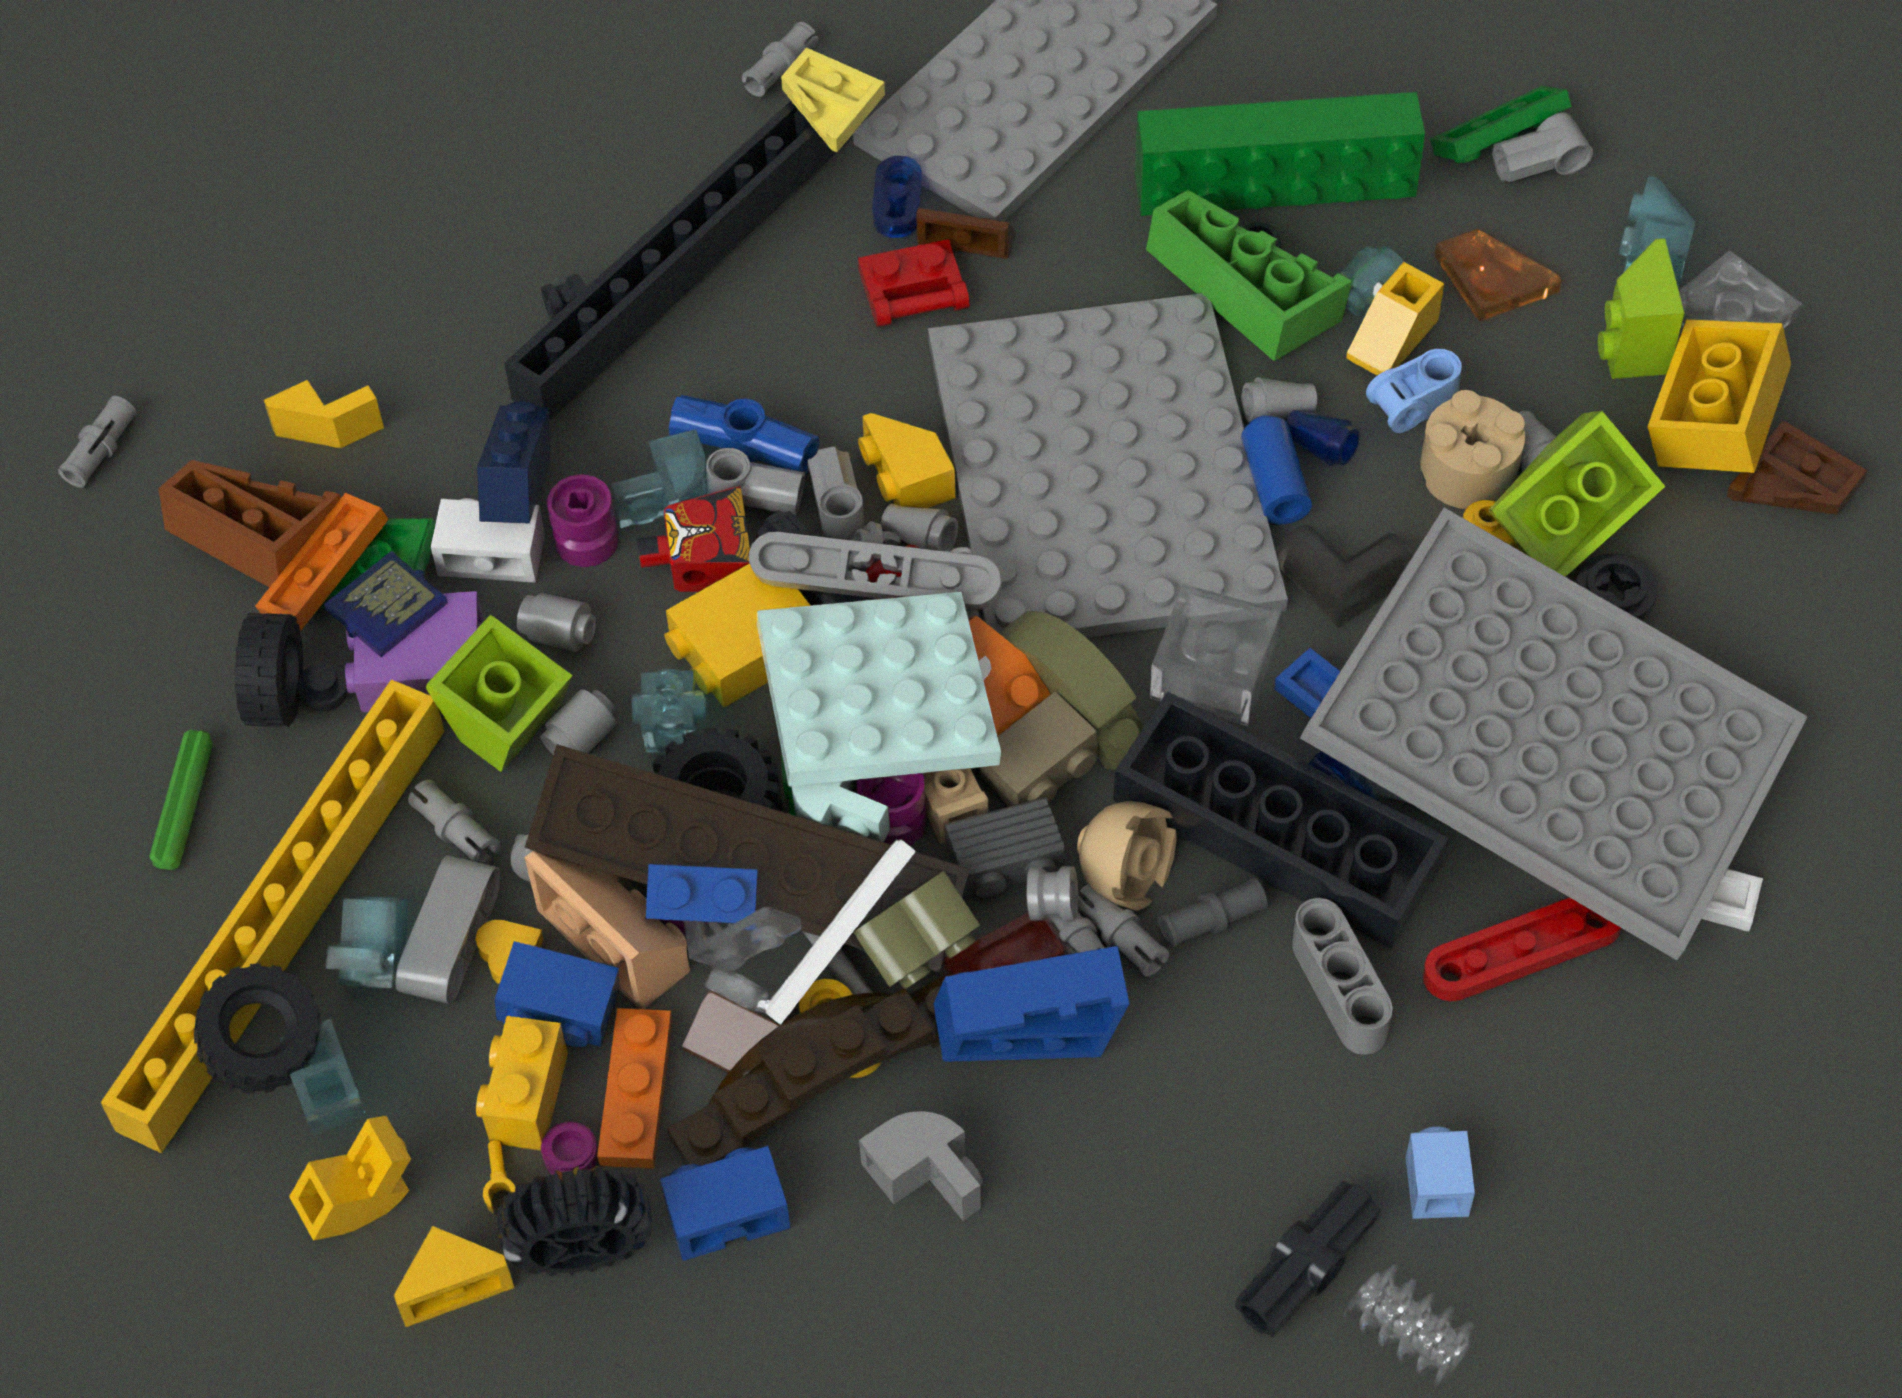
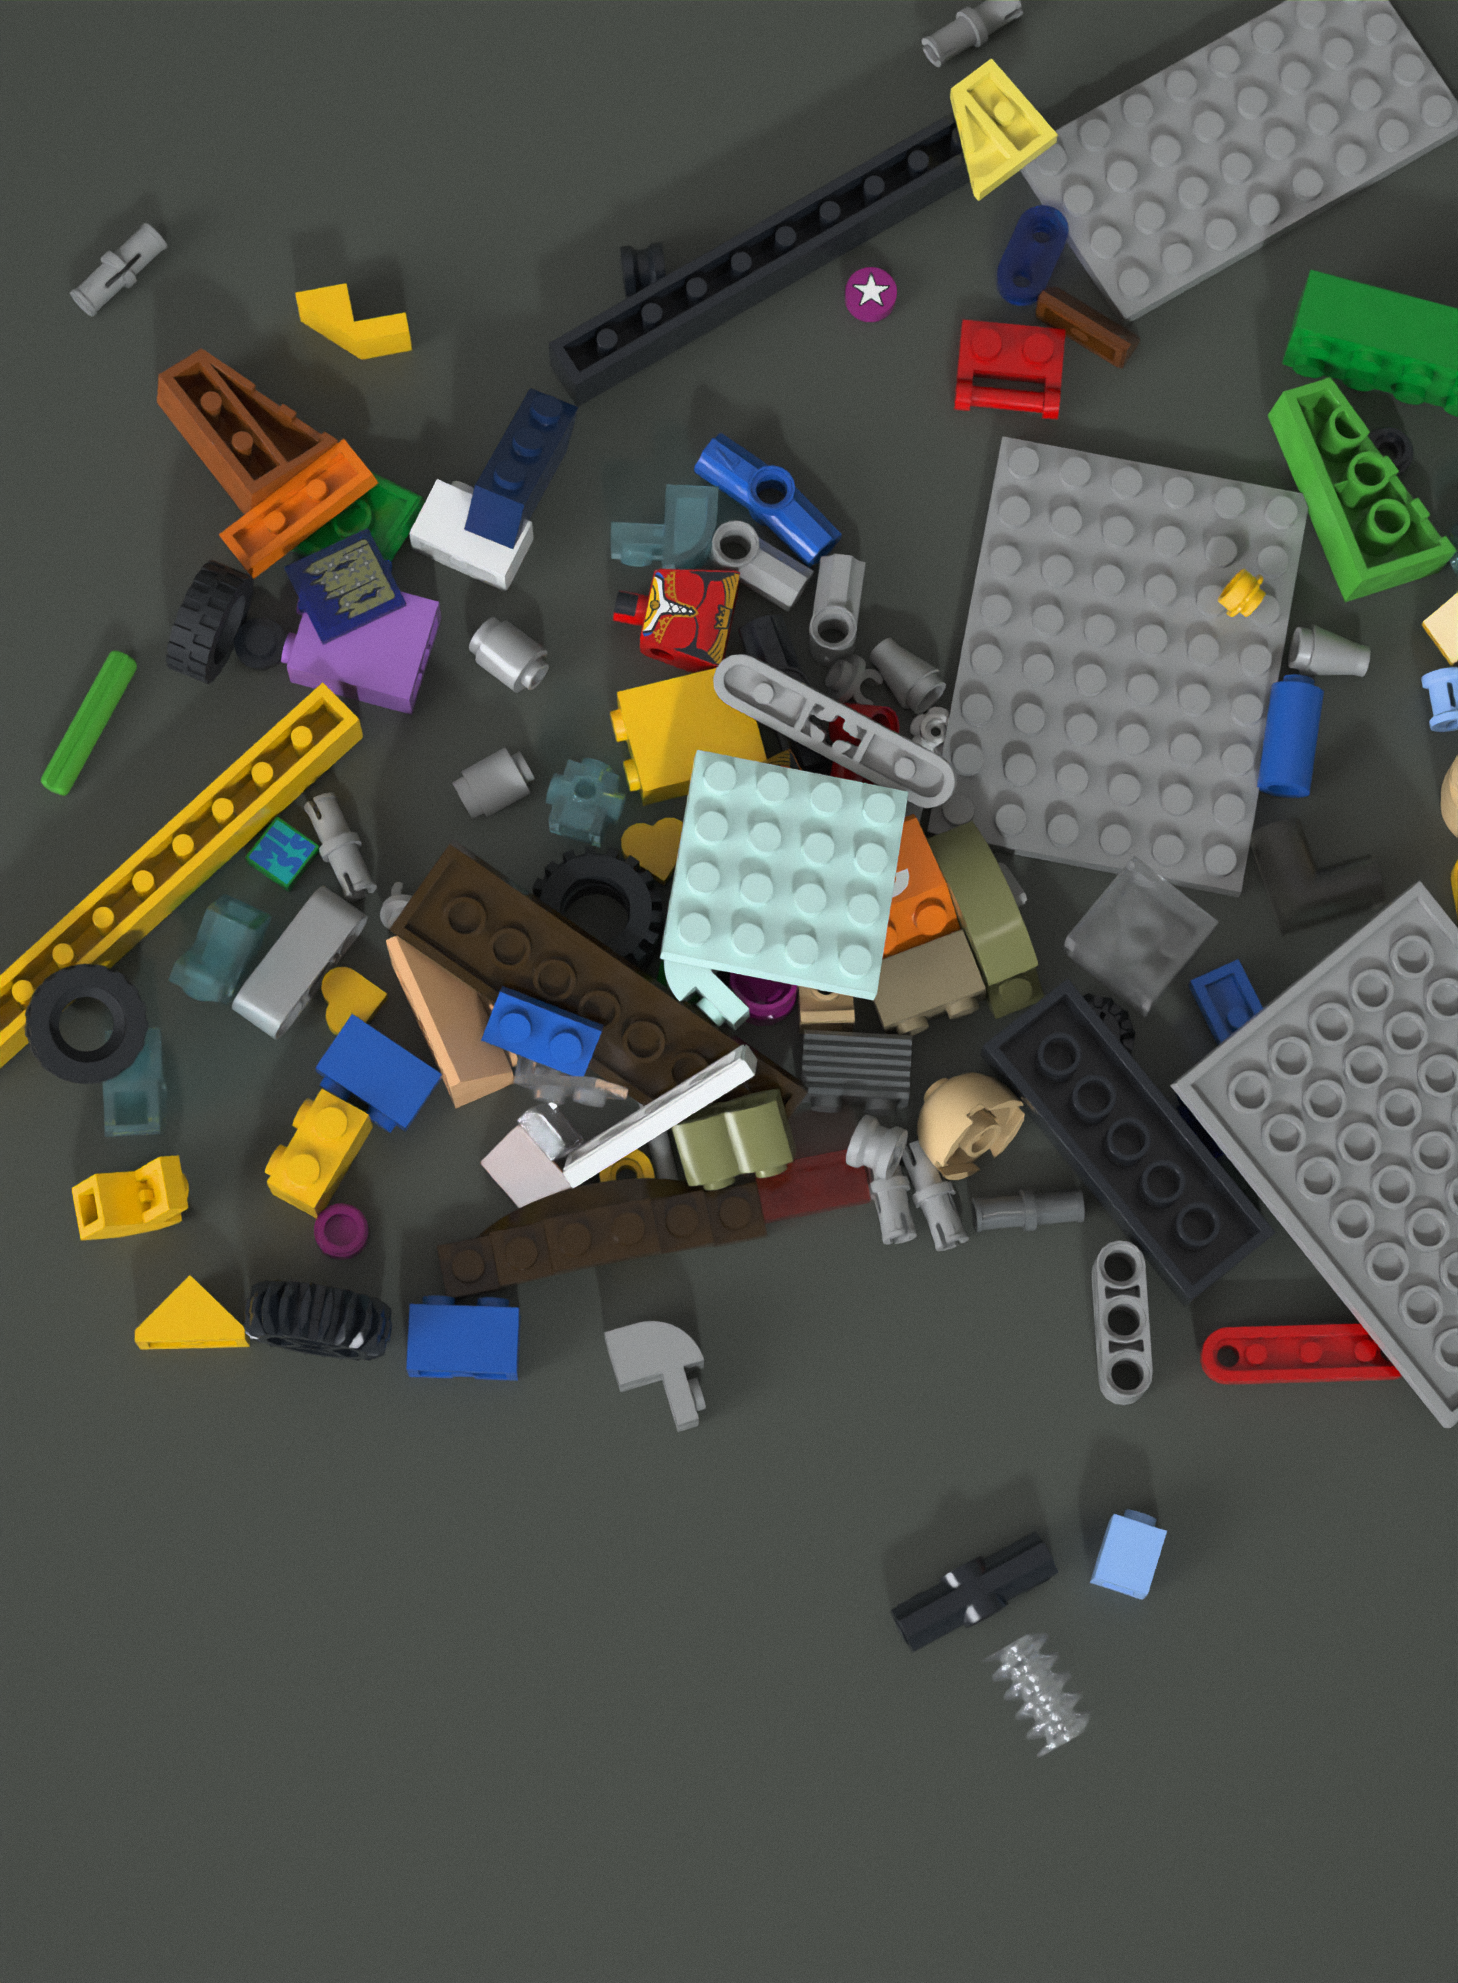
camera: 15 degrees right, 20 degrees up
lime slope [426,614,573,772] -> none
yellow hand [483,1140,515,1213] -> none
magenta wheel [547,474,619,567] -> none
orange plate [597,1008,673,1169] -> none
yellow slope [858,413,956,508] -> none
blue wedge [933,946,1129,1062] -> none
clear blue cone [1286,409,1360,466] -> none
none -> tile [245,816,320,892]
none -> yellow tile [621,818,683,885]
none -> magenta tile [844,267,897,322]
none -> yellow plate [1217,568,1266,617]

